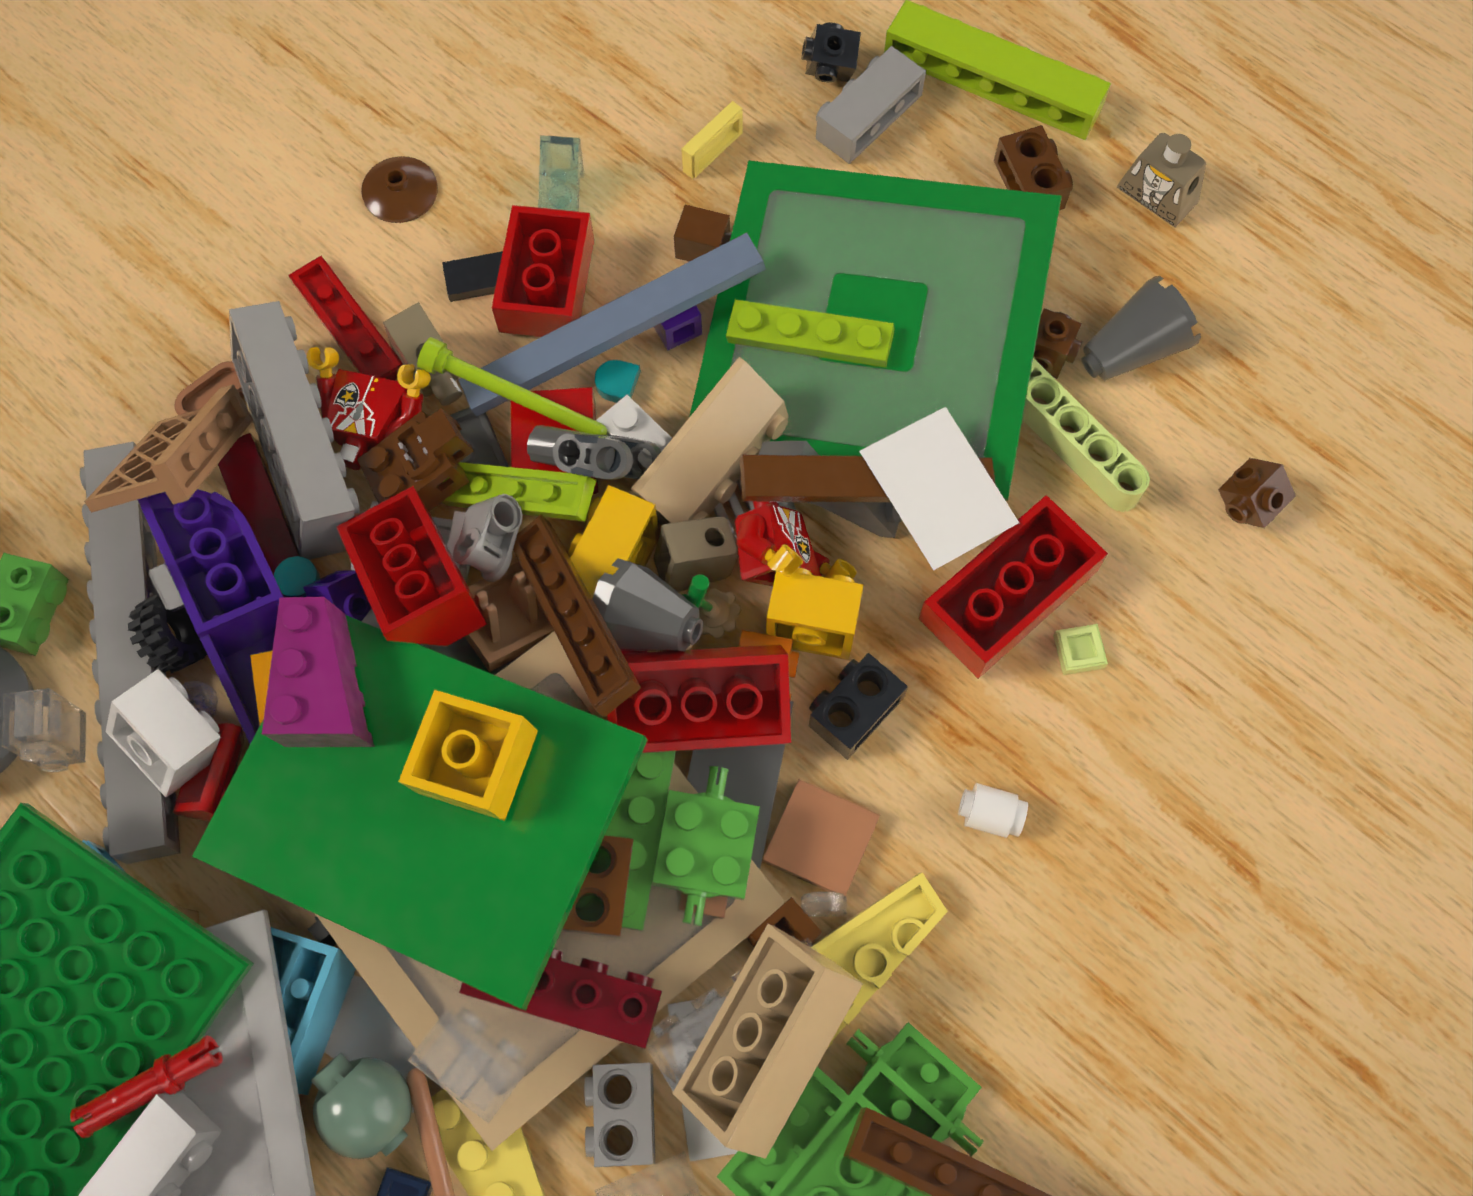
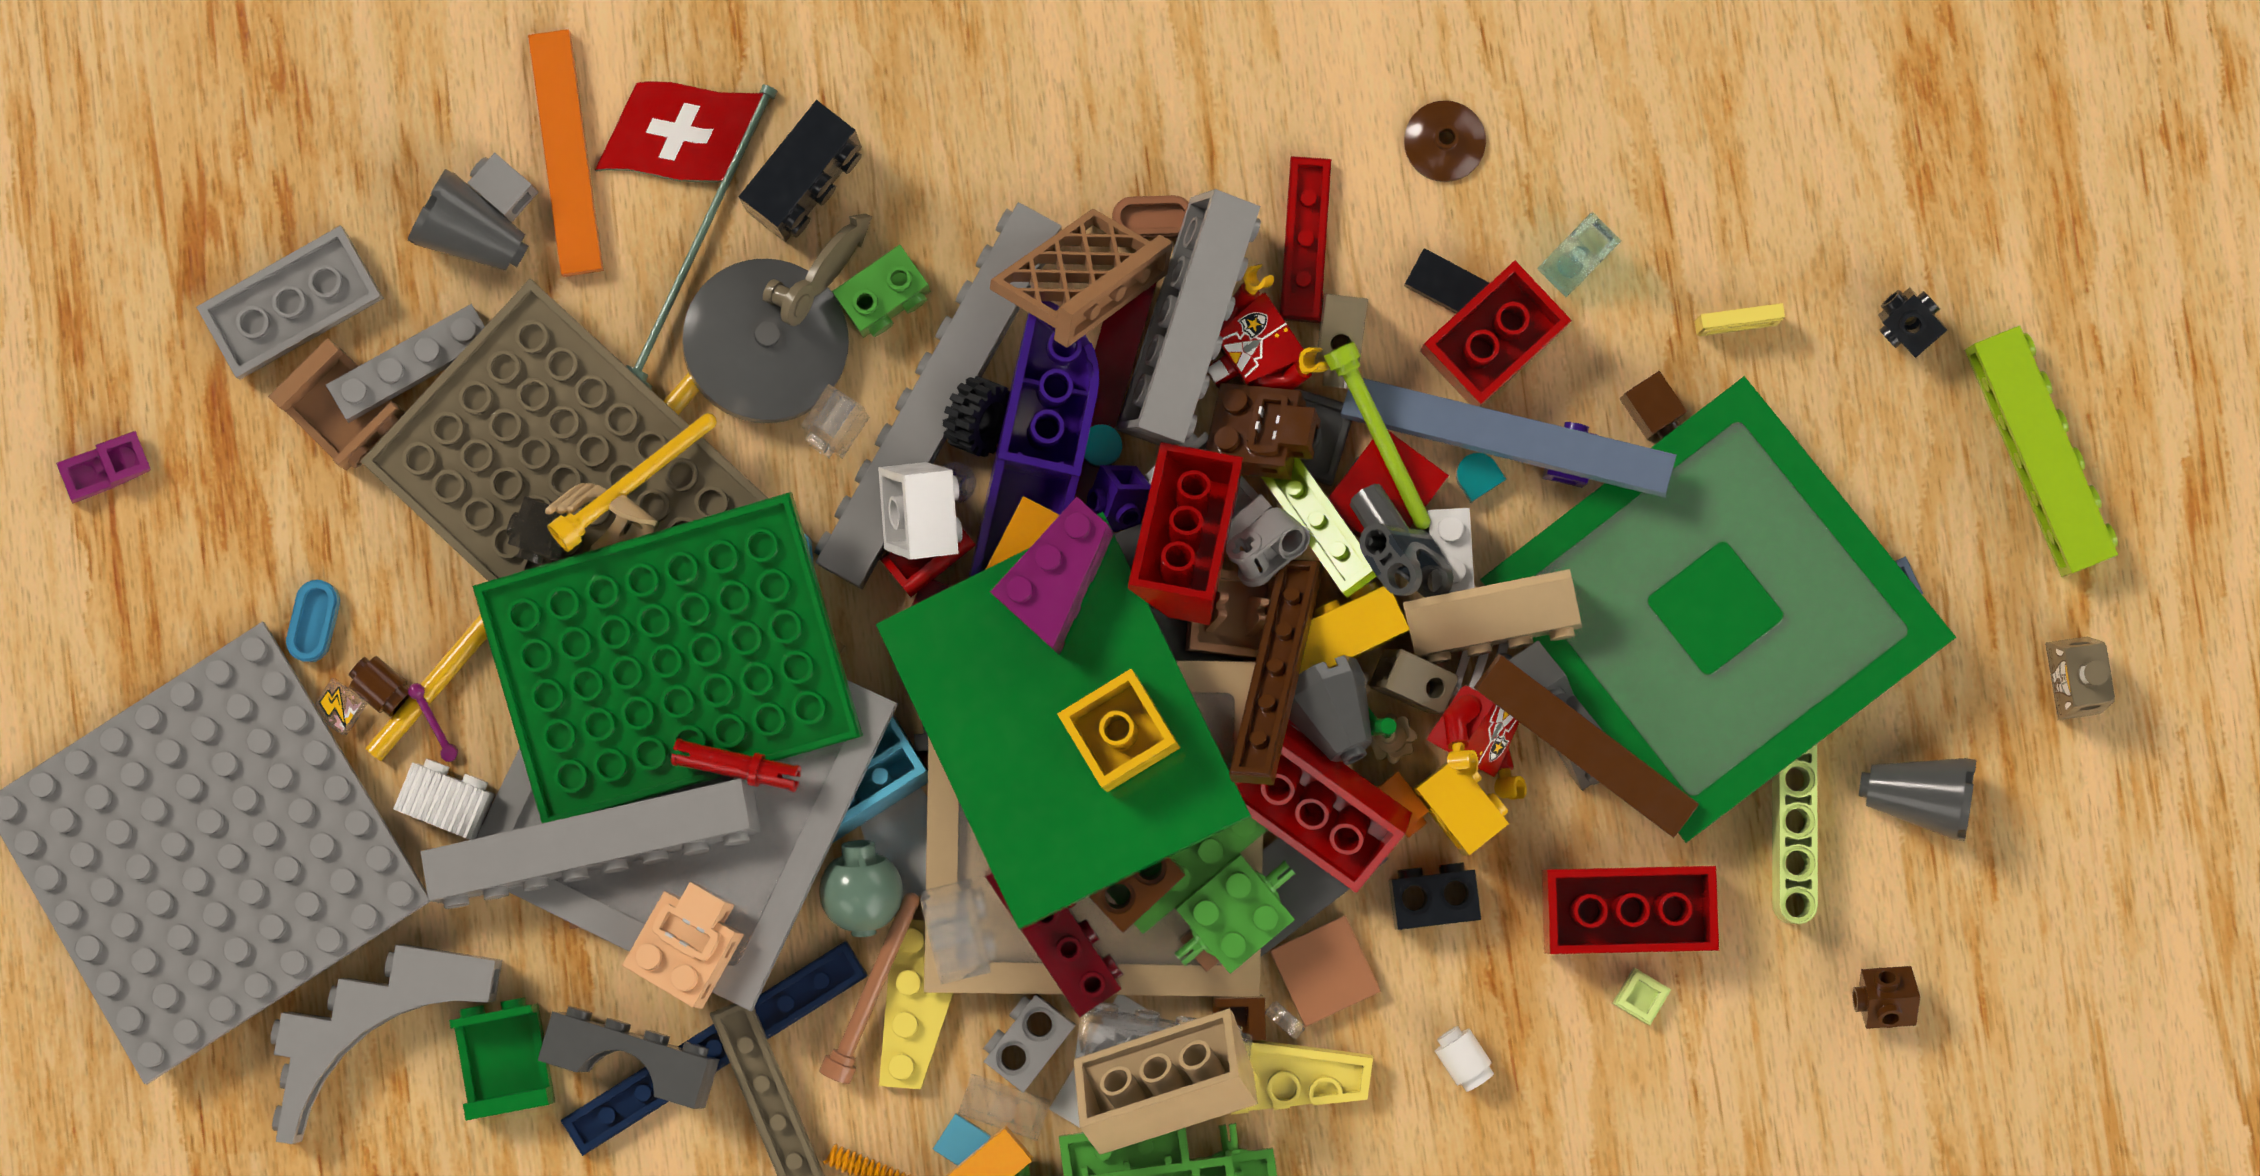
camera: 40 degrees right, 15 degrees up
light grey tile [148,563,185,612] -> none
lime plate [726,299,894,368] -> none
light grey brick [816,46,926,164] -> none
white sticker [860,407,1019,570] -> none
reddish brown brick [994,125,1073,210] -> none
reddish brown brick [1033,308,1083,379] -> none

